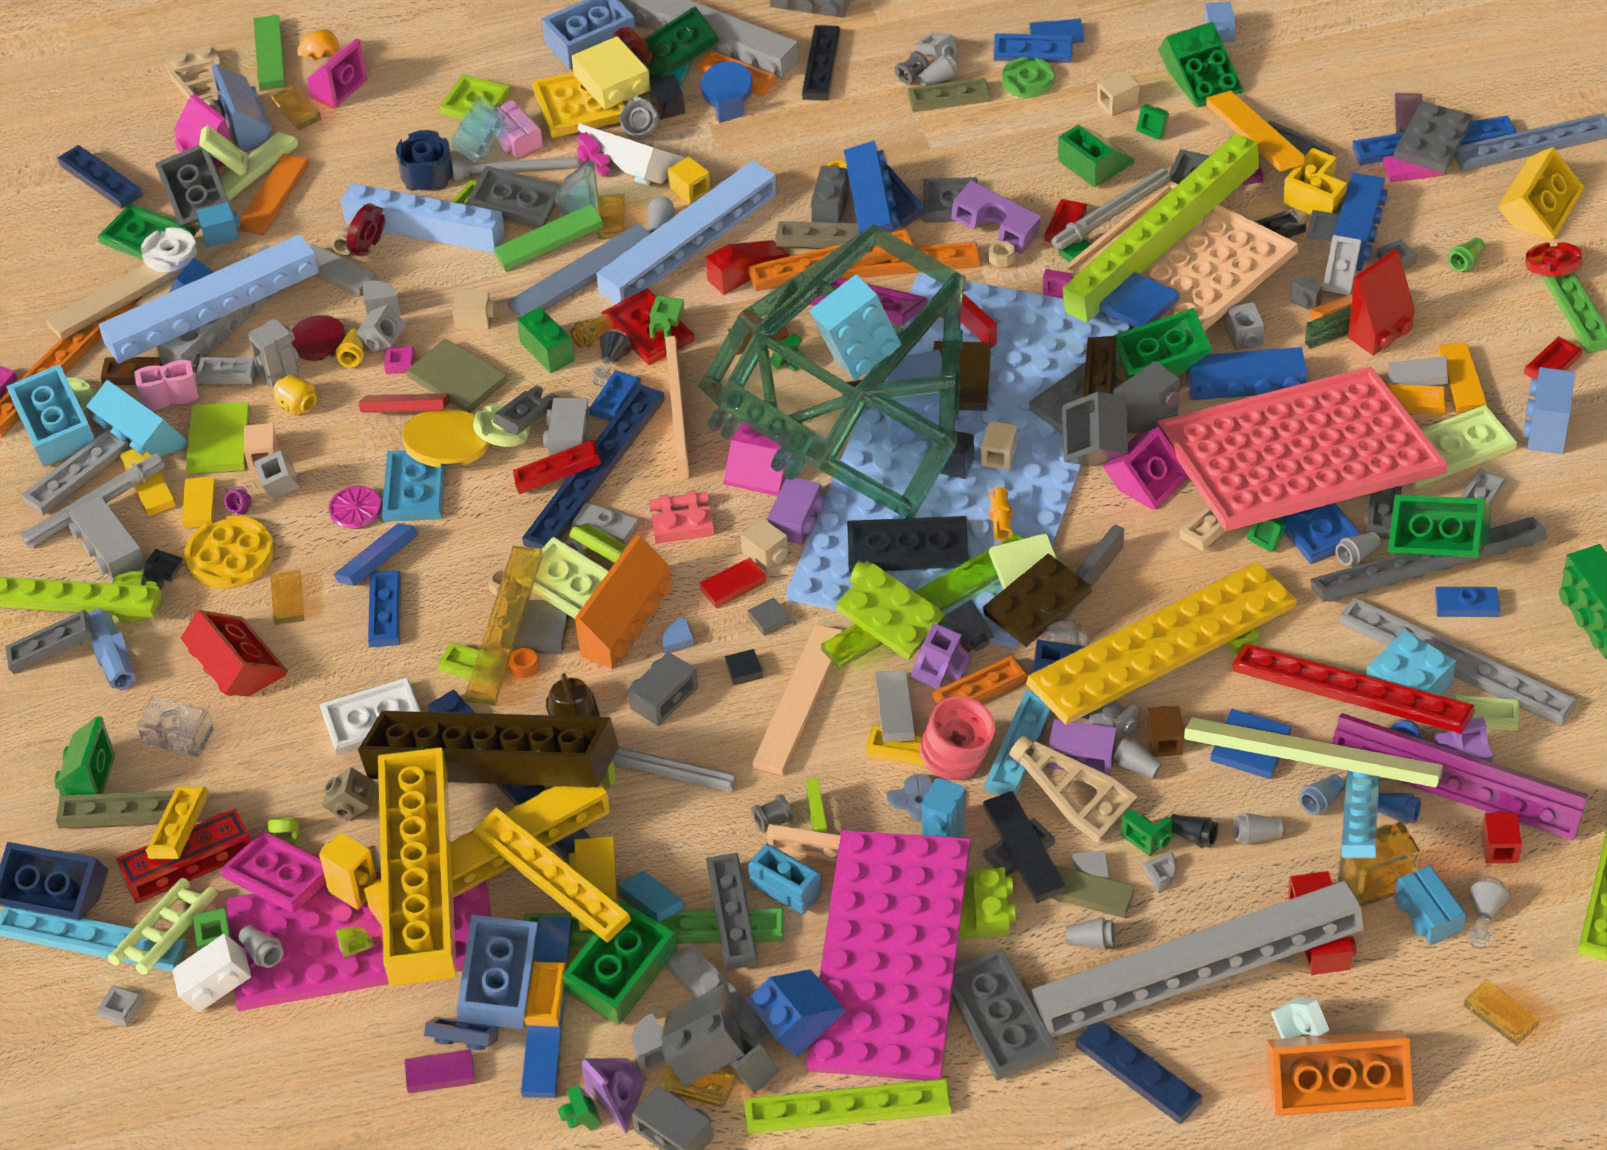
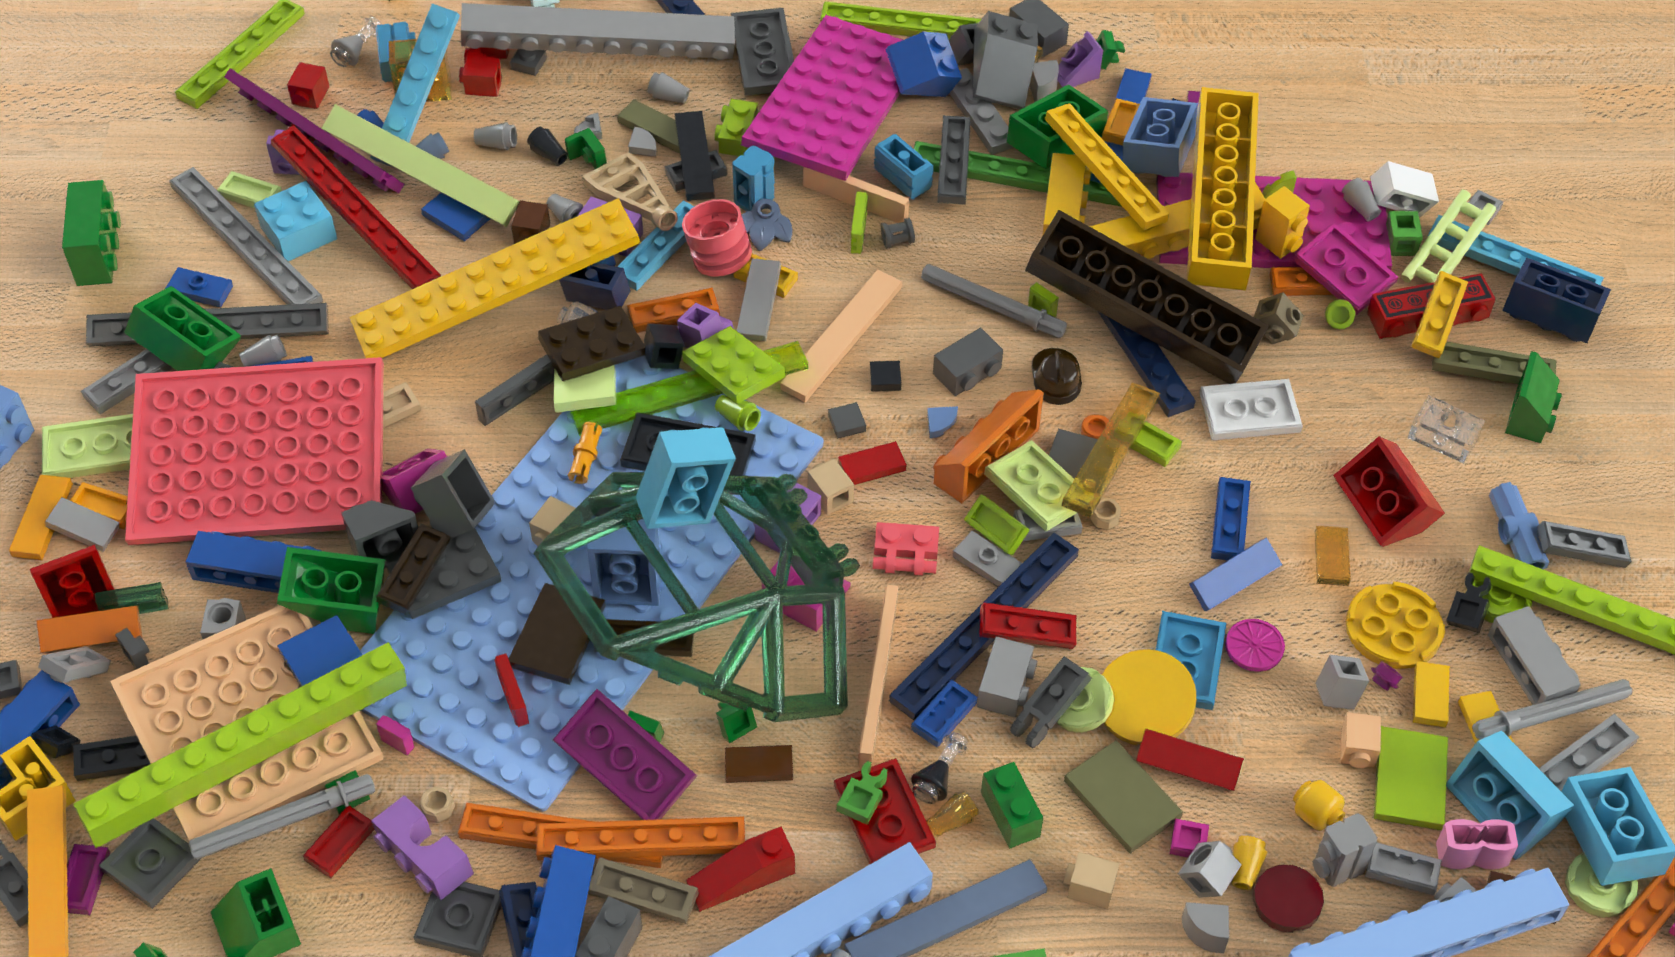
camera: 170 degrees left, 5 degrees up
dark azure tile [618,870,683,922] -> none

